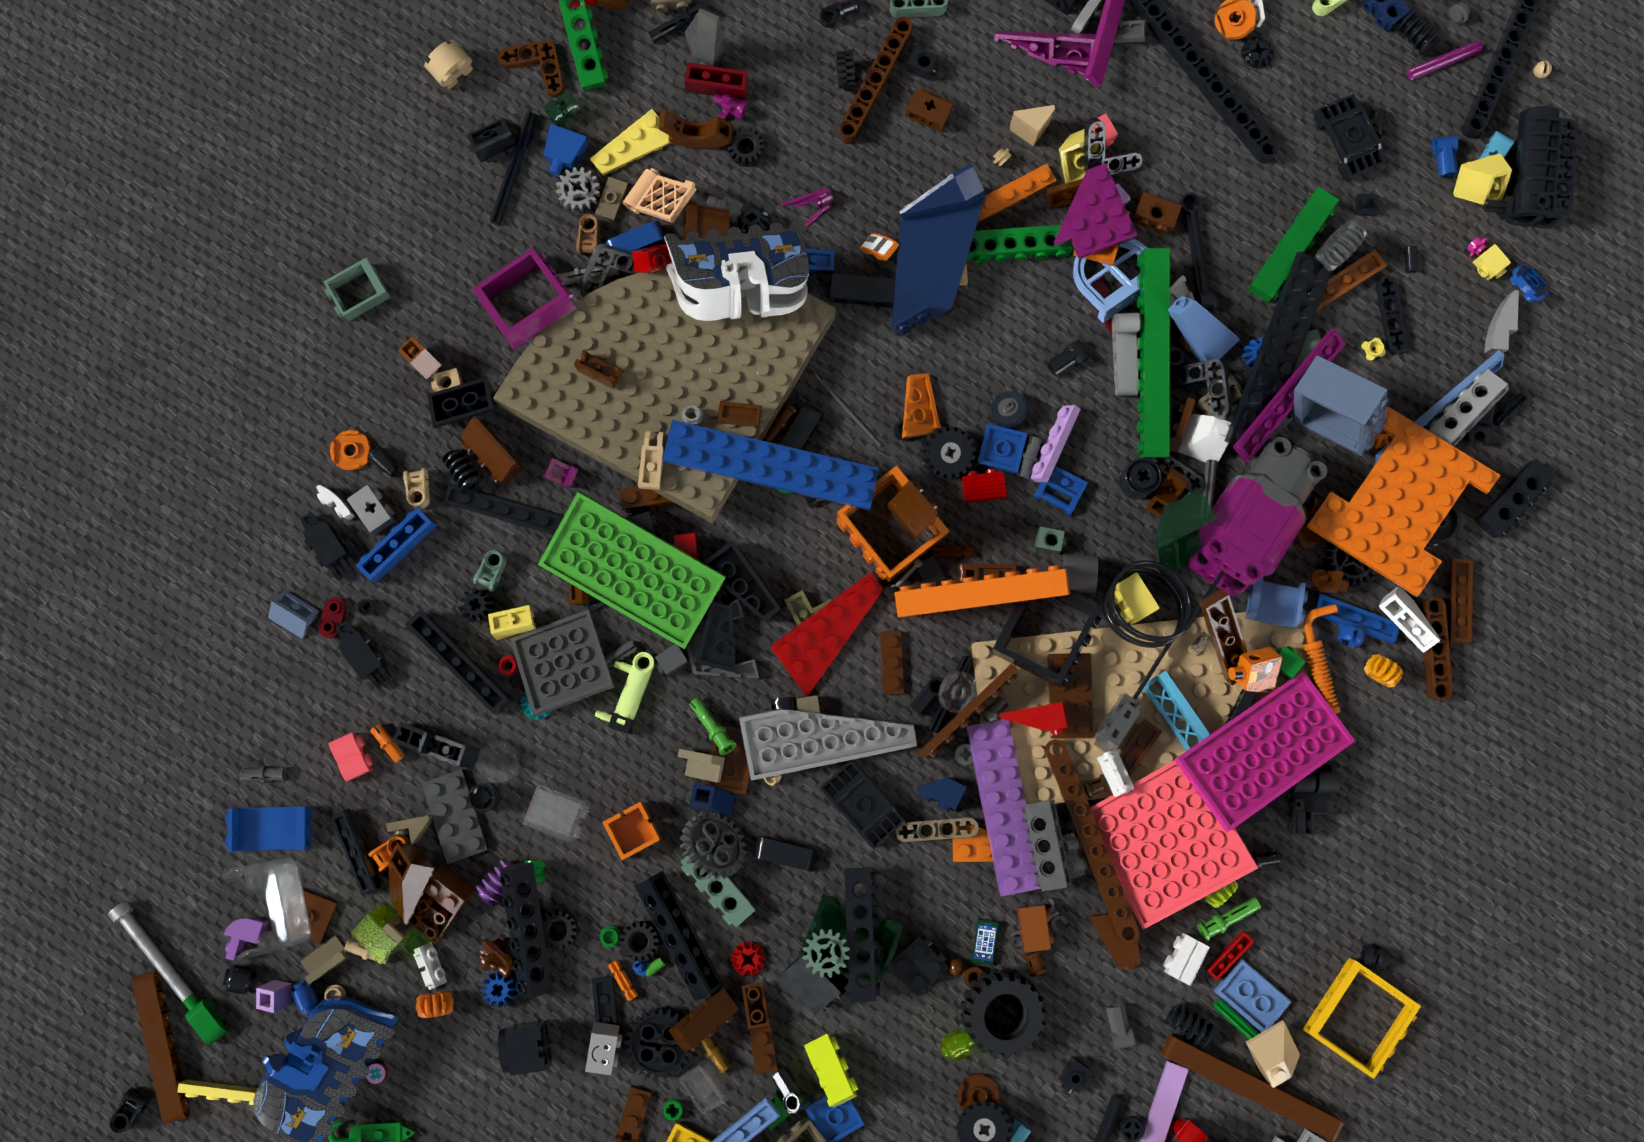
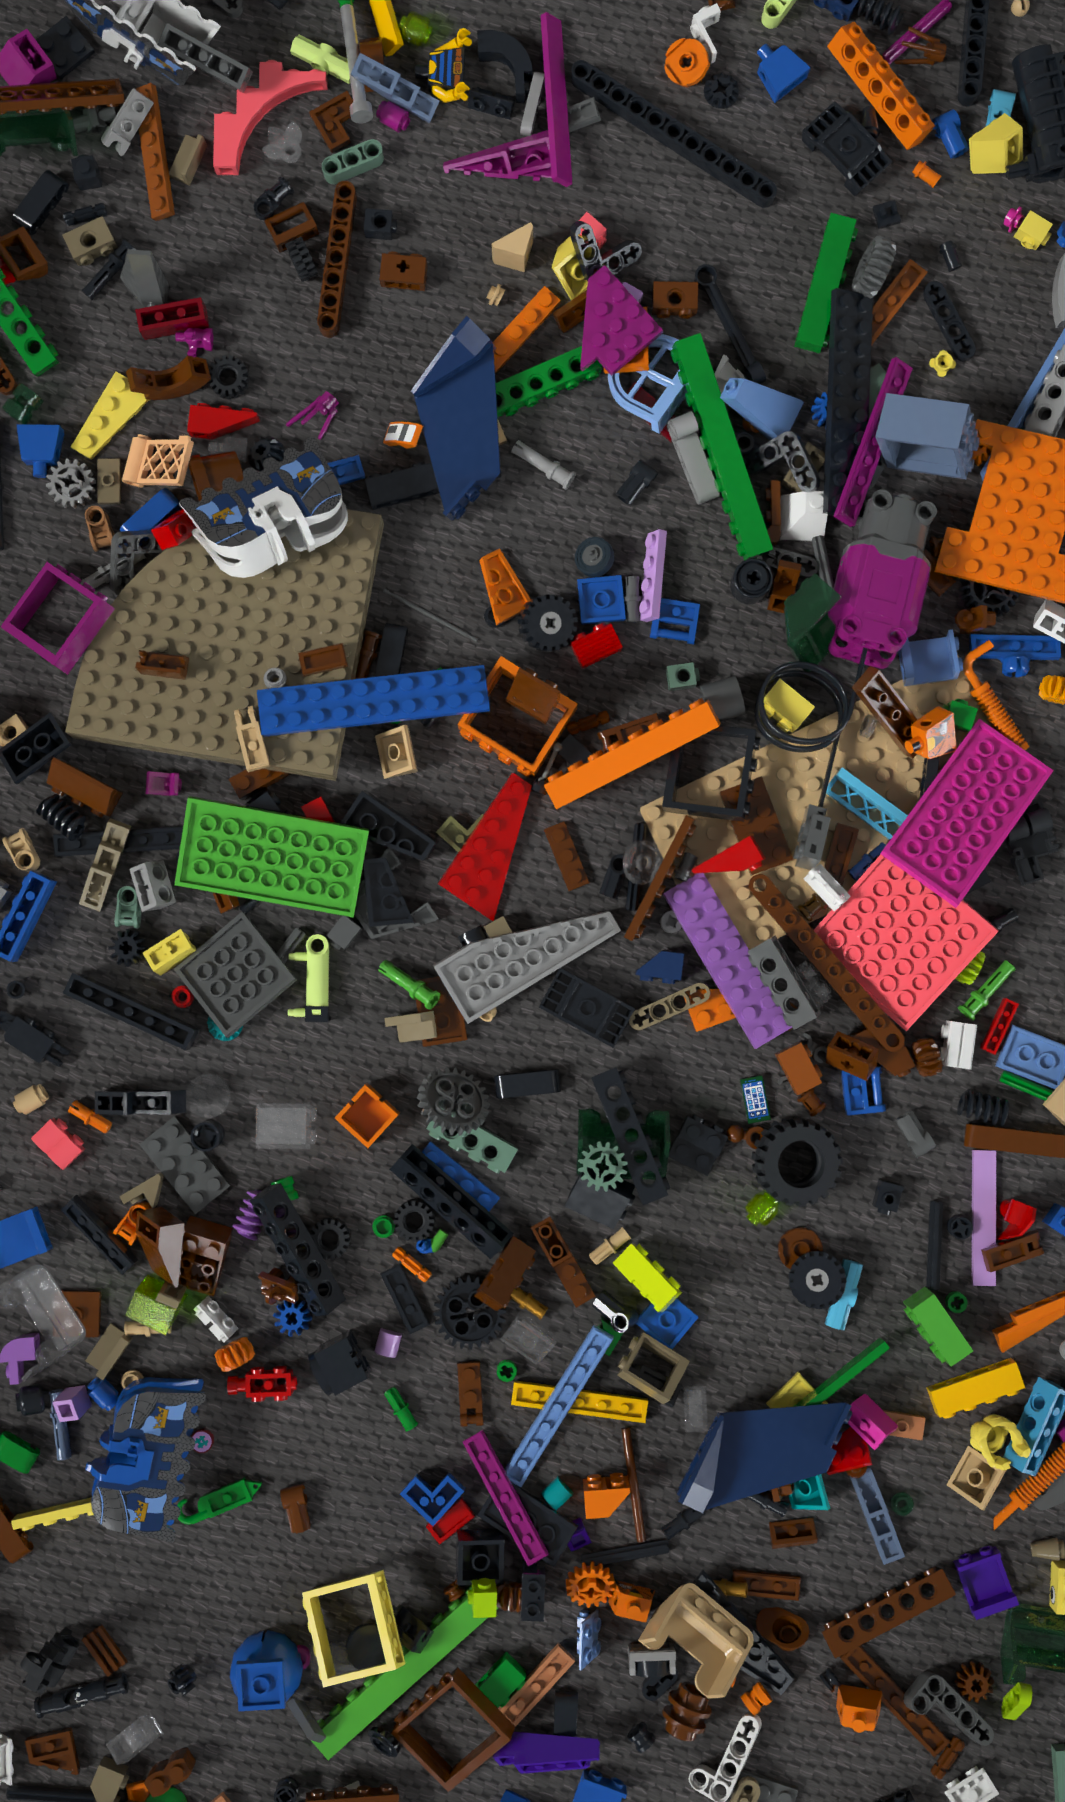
camera: 20 degrees left, 5 degrees up
light grey brick [585,1022,622,1075] -> none
dark blue slope [689,783,735,817] -> none
red gear [731,941,765,976] -> none
none -> tan brick [13,1084,49,1115]
none -> sand blue pin [49,1389,72,1460]
none -> dark tan slope [79,818,131,912]
none -> light grey brick [130,860,176,912]
none -> red slope [187,403,260,440]
none -> red brick [227,1366,297,1402]
none -> reddish brown tile [264,201,319,253]
none -> tan slope [375,725,418,779]
none -> lavender brick [375,1328,402,1358]
none -> green axle [384,1387,418,1432]
none -> blue plate [422,1141,500,1211]
none -> light grey pin [511,440,576,490]
none -> tan axle [589,1227,631,1265]
none -> blue torso [757,44,810,103]
none -> reddish brown brick [826,1031,879,1081]
none -> orange brick [827,21,935,150]
none -> blue plate [841,1066,886,1116]
none -> dark blue pin [847,842,886,881]
none -> reddish brown plant [894,27,947,65]
none -> reddish brown gear [911,1038,943,1077]
none -> orange pin [912,161,941,188]

